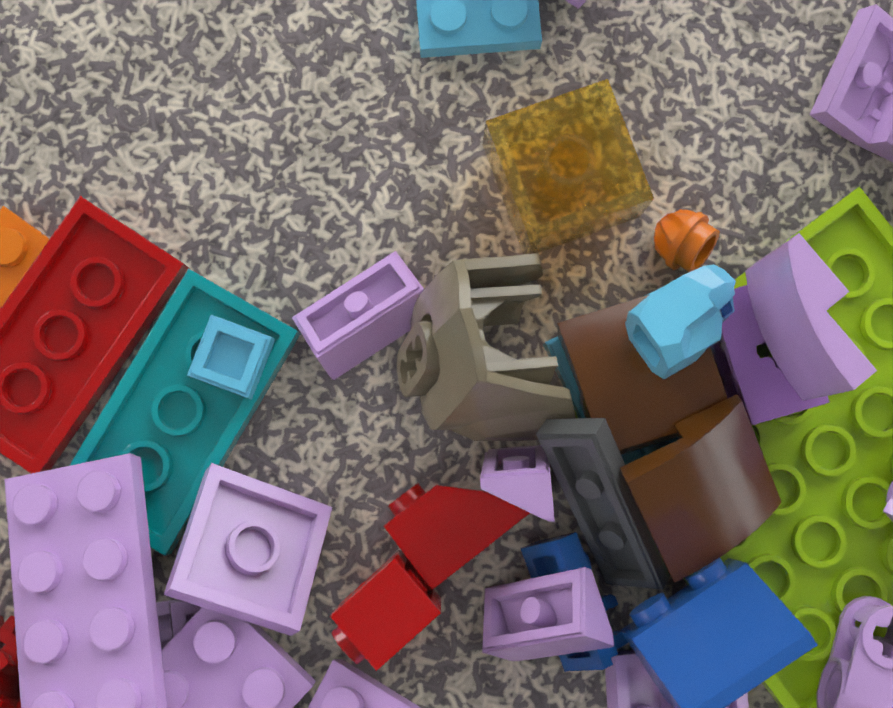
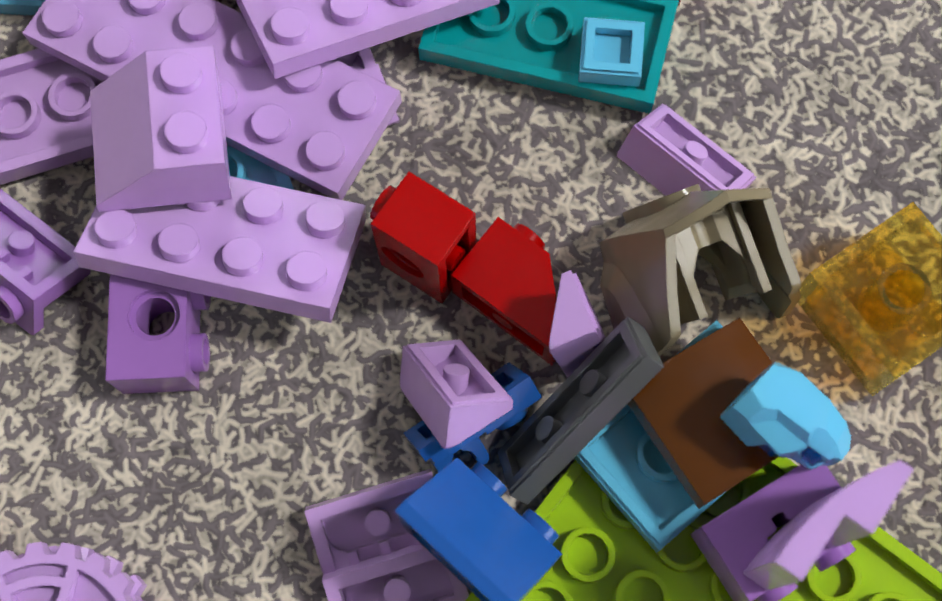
camera: 80 degrees right, 10 degrees down
lavender plate [164,463,332,636] -> none
reddish brown slope [620,394,782,583] -> none
orange plate [654,209,720,272] -> none

